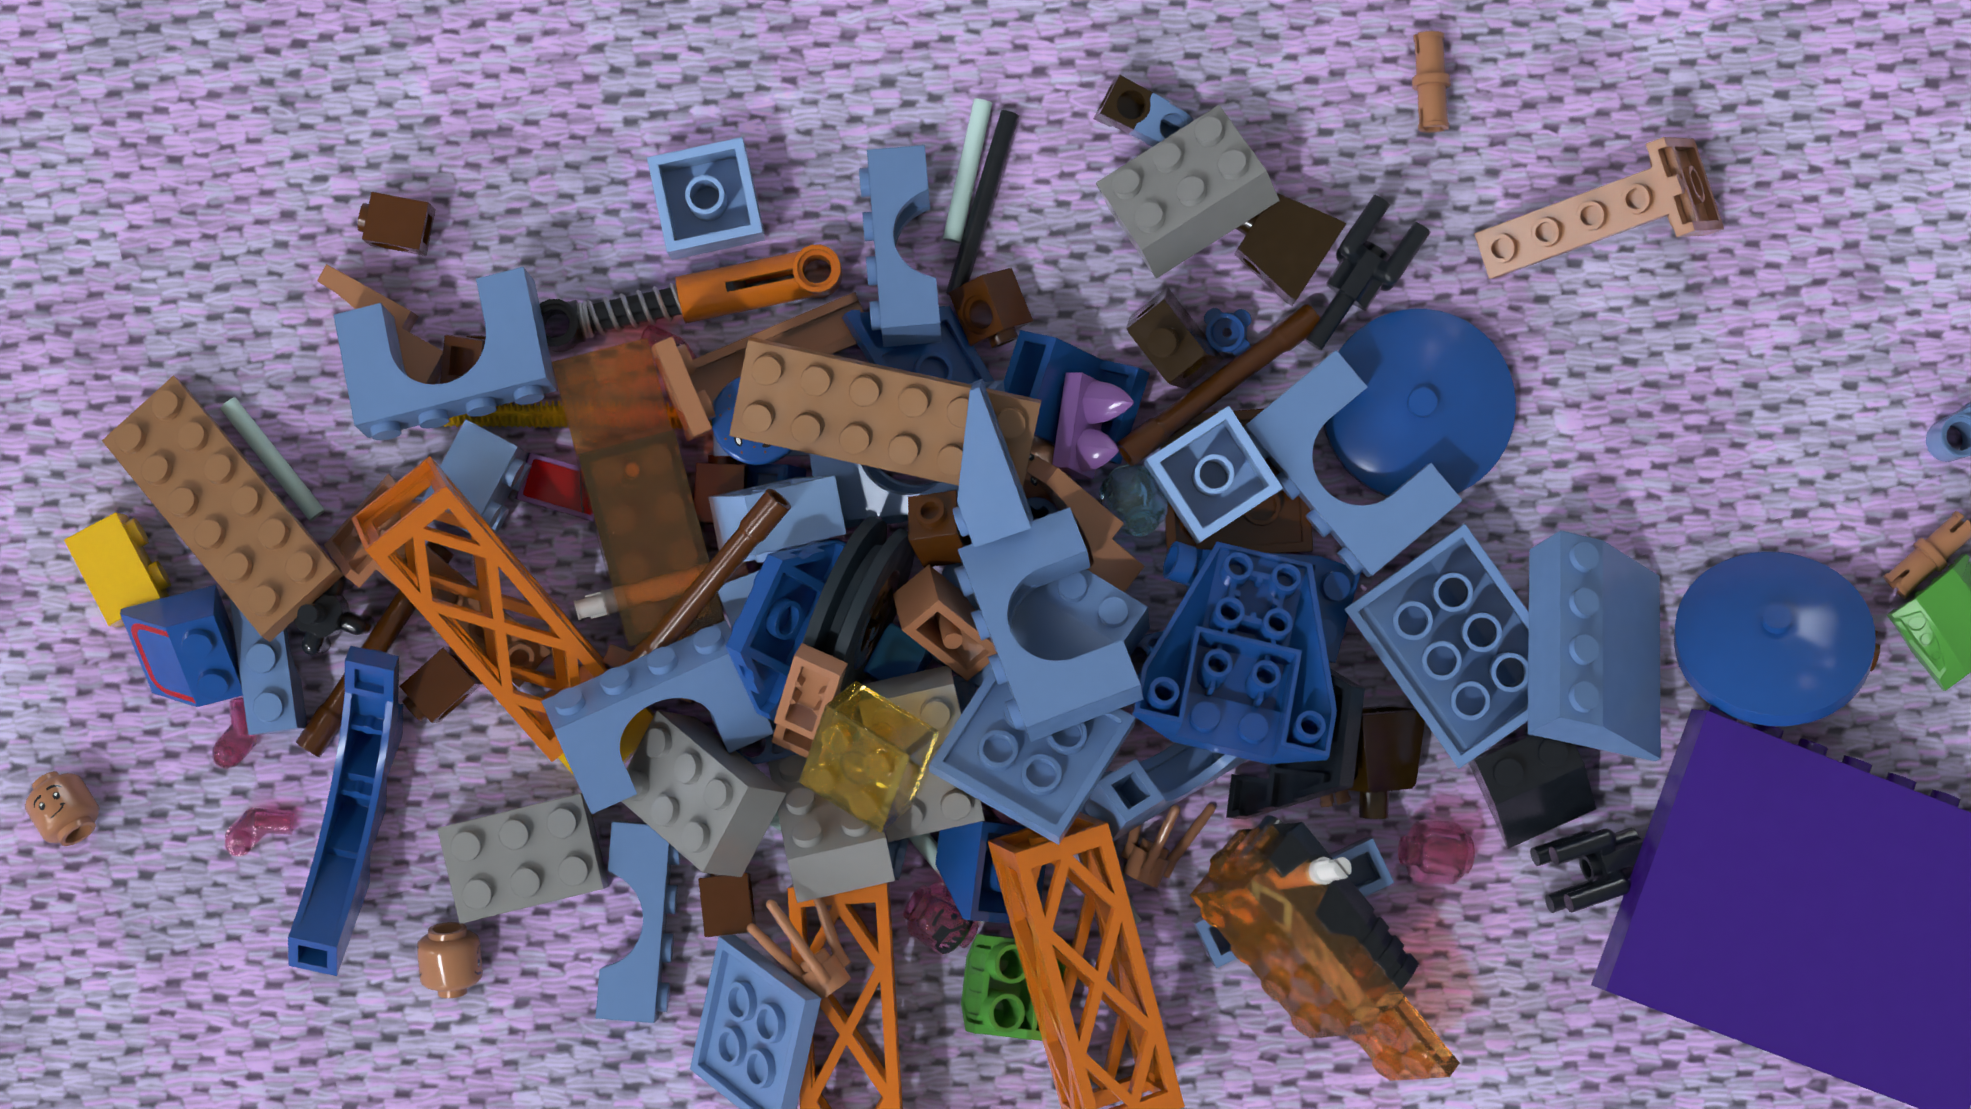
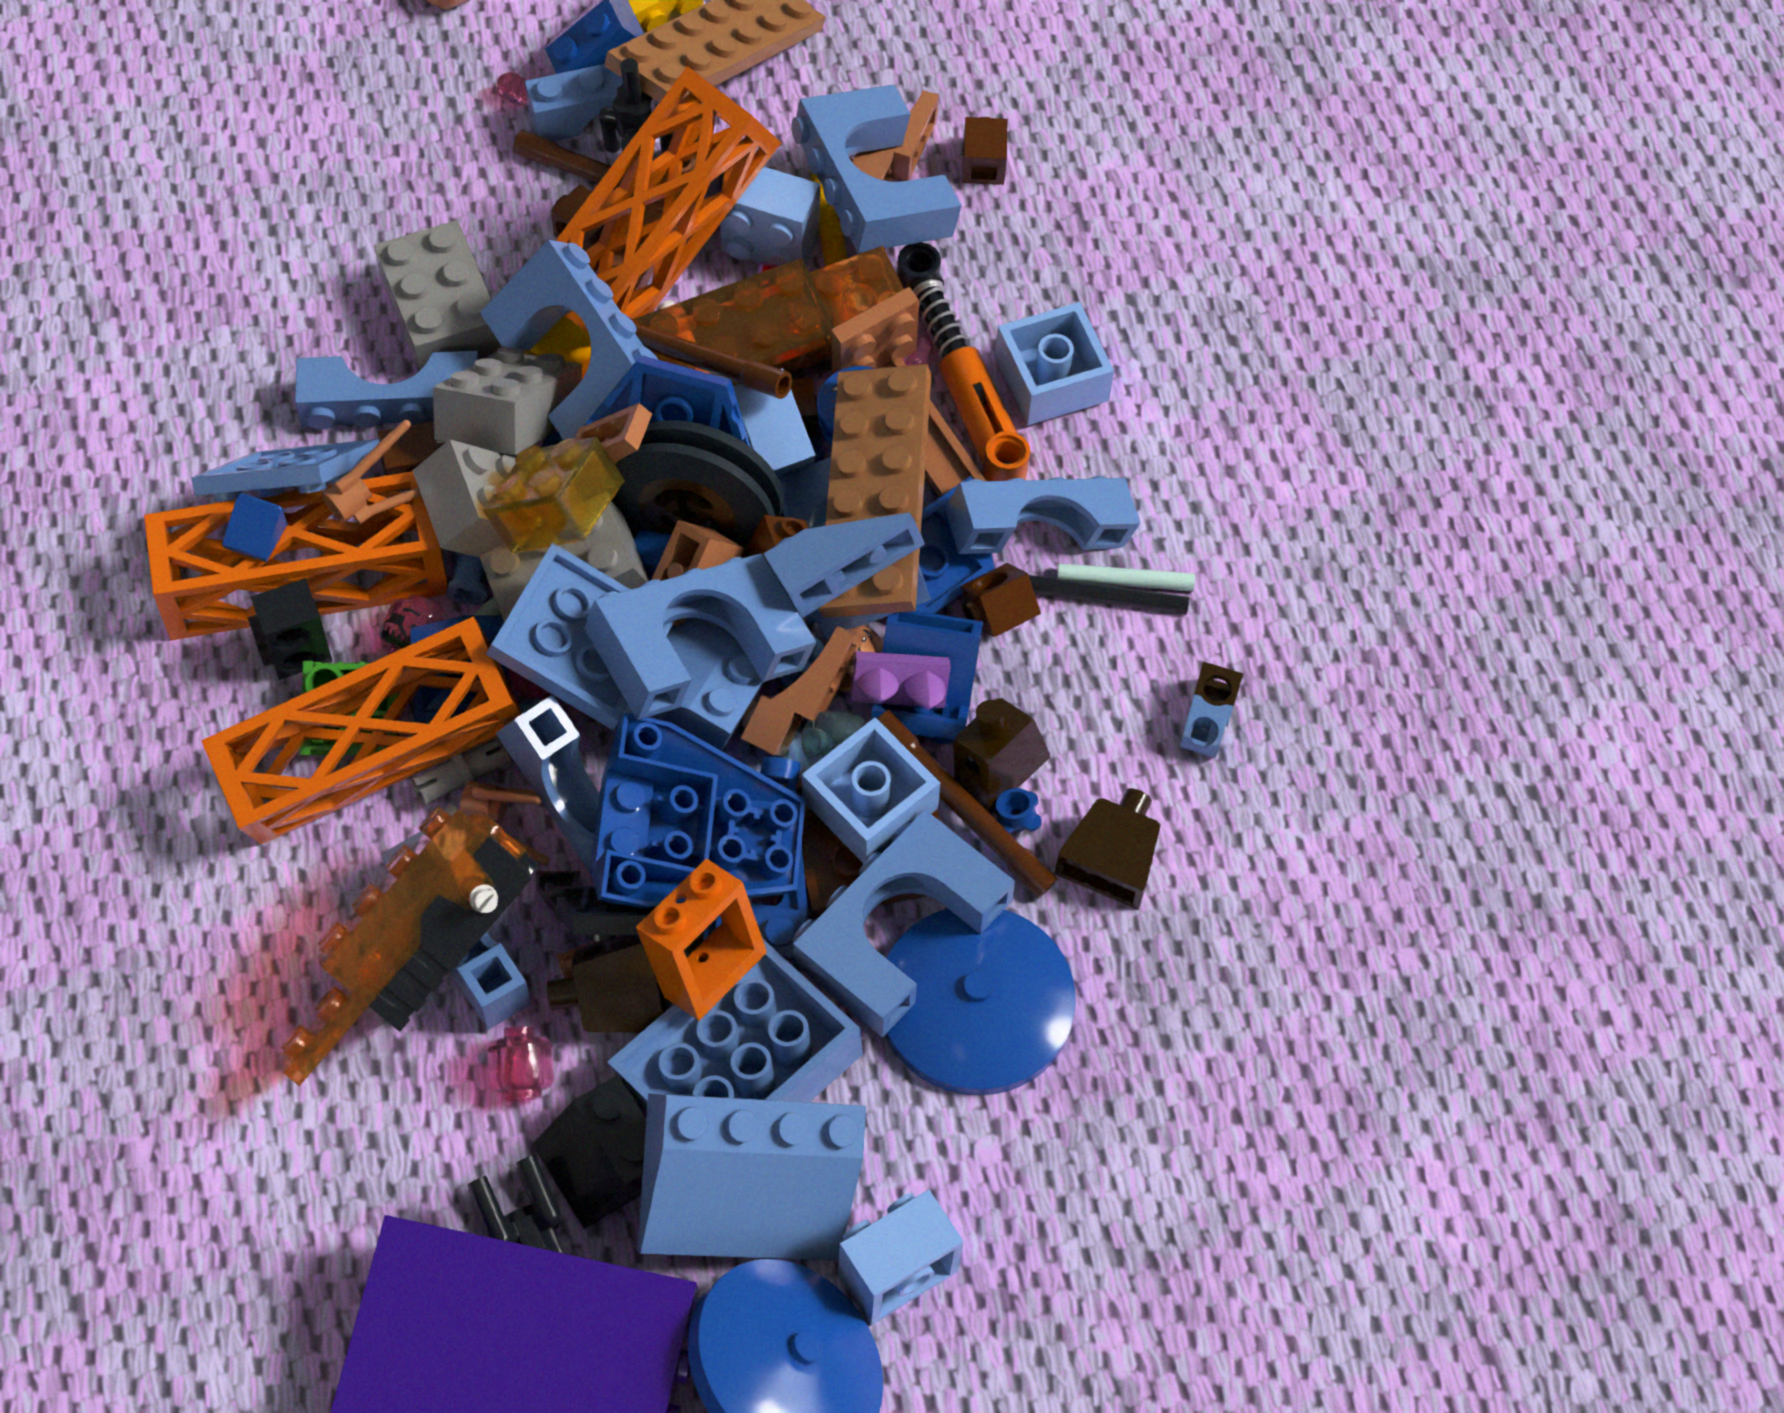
camera: 80 degrees right, 25 degrees down
light aqua bar [220,397,325,522] -> none
clear pink arm [224,808,294,857] -> none
blue arch [288,646,403,976] -> none
nougat head [417,922,483,998] -> none
light grey brick [1096,105,1280,279] -> none
black plant [1306,195,1431,351] -> none
nougat pin [1412,31,1451,133] -> none
nougat bracket [1474,137,1724,279] -> none
none -> blue slope [222,493,287,563]
none -> black brick [247,578,333,680]
none -> orange window [636,858,767,1021]
none -> light blue brick [838,1189,964,1326]

